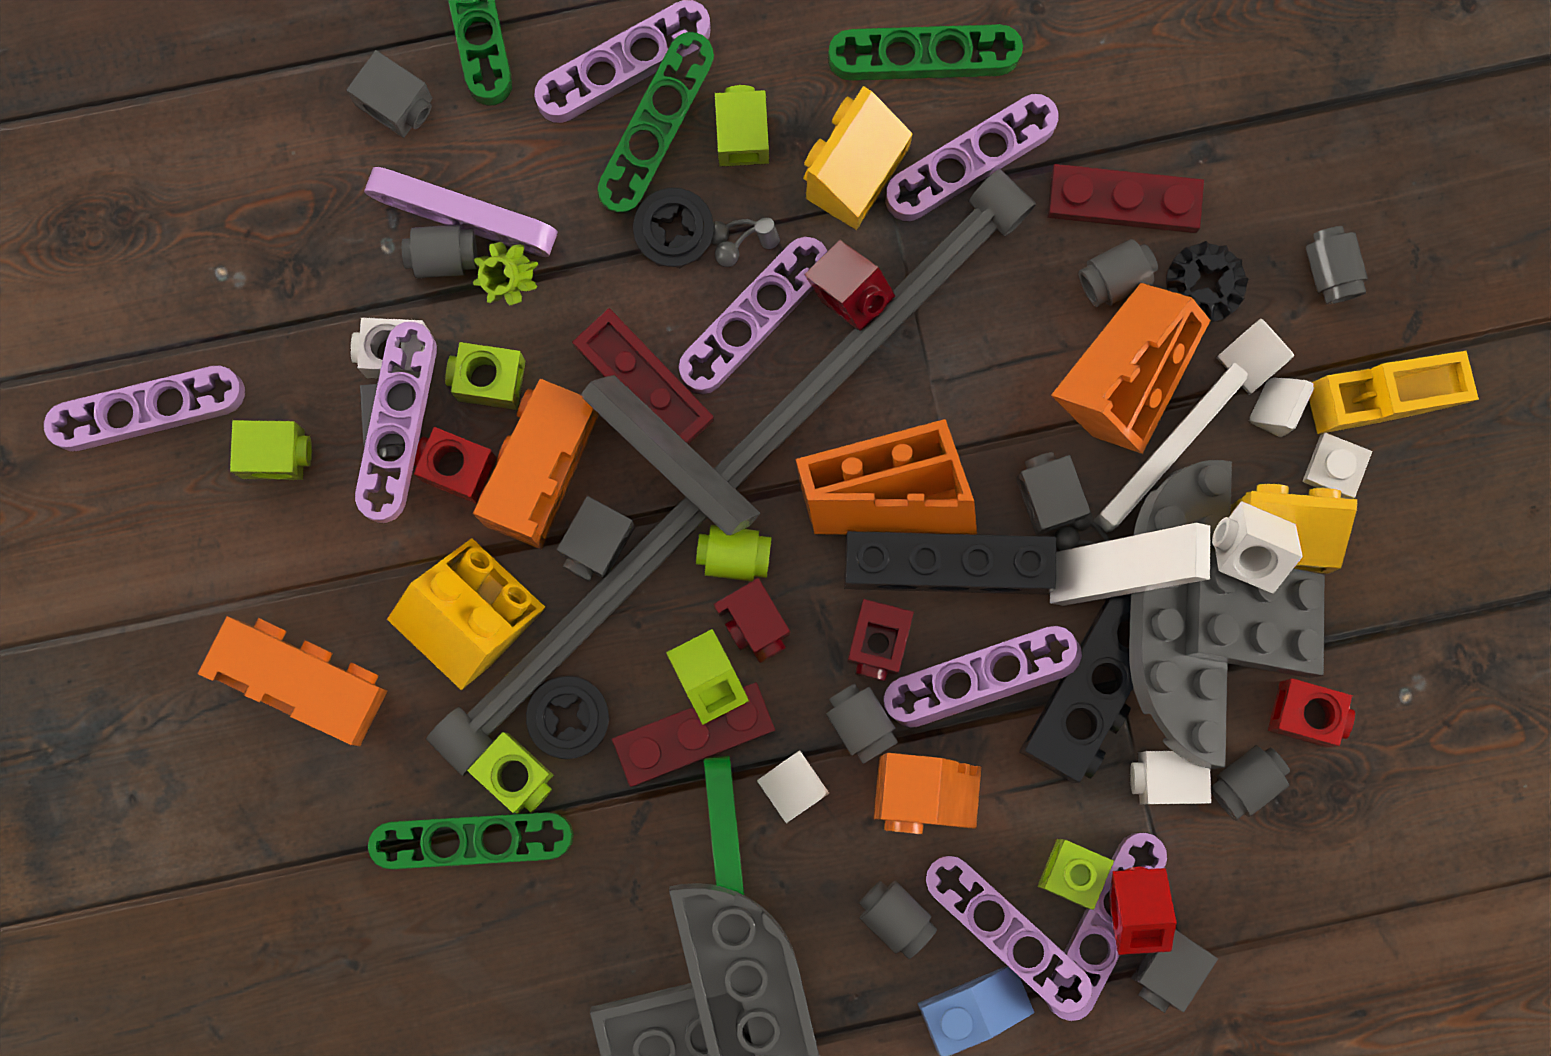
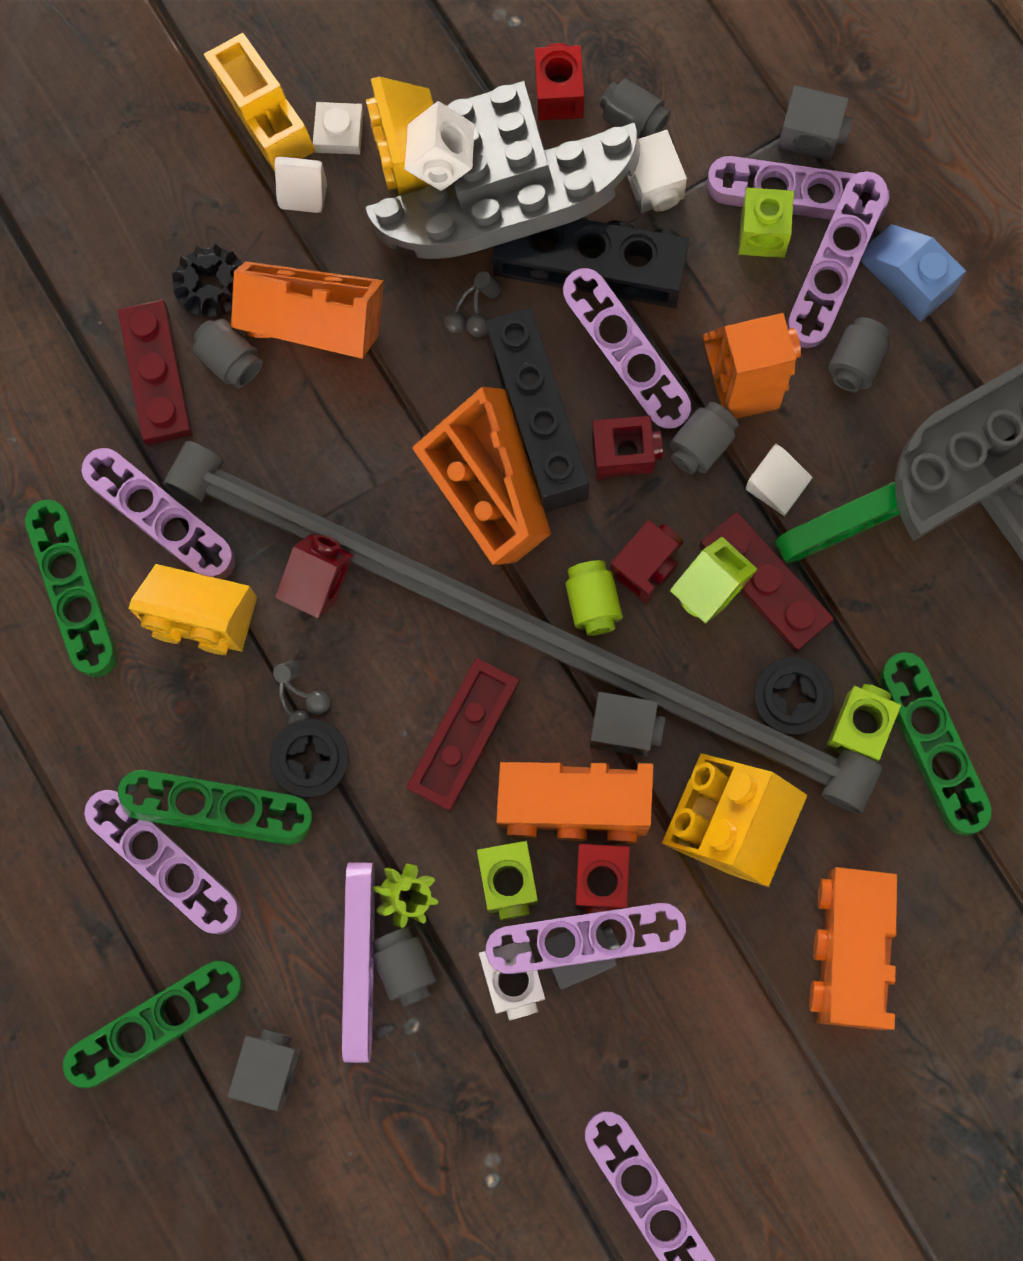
camera: 100 degrees left, 5 degrees down
lime brick [230,420,312,480] -> none
dark grey tile [581,375,760,536] -> none
lavender beam [679,237,827,394] -> none
lime brick [715,85,769,166] -> none
dark grey brick [1016,452,1091,536] -> none
white tile [1050,523,1210,606] -> none
white tile [1094,363,1248,532] -> none
red brick [1109,866,1177,955] -> none
white slope [1216,319,1294,395] -> none
dark grey brick [1305,226,1368,304] -> none

